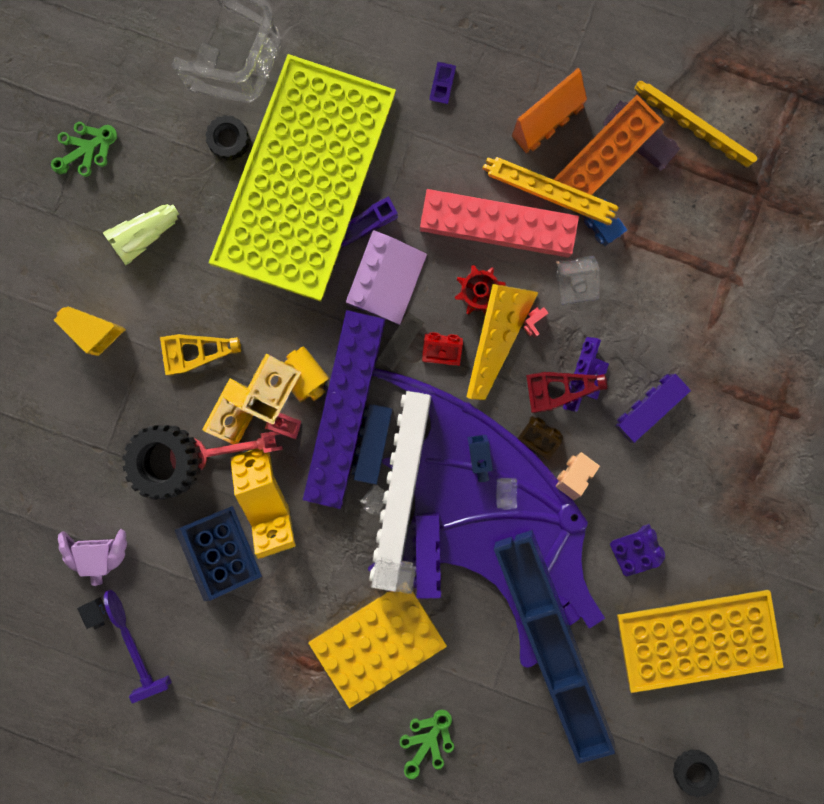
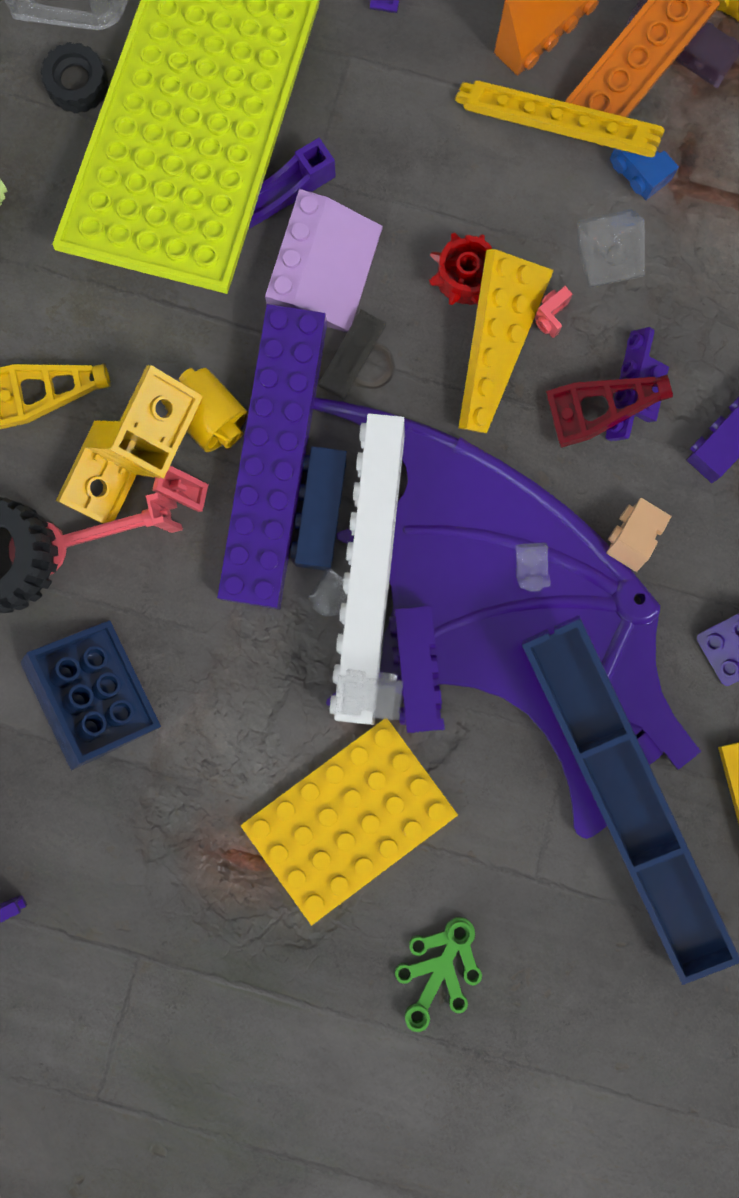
camera: 10 degrees left, 5 degrees down
yellow bracket [231,448,295,559] -> none
coral brick [420,189,579,258] -> none
red bracket [422,332,463,366] -> none
dark blue torso [467,435,492,482] -> none
dark brown bracket [517,416,563,460] -> none

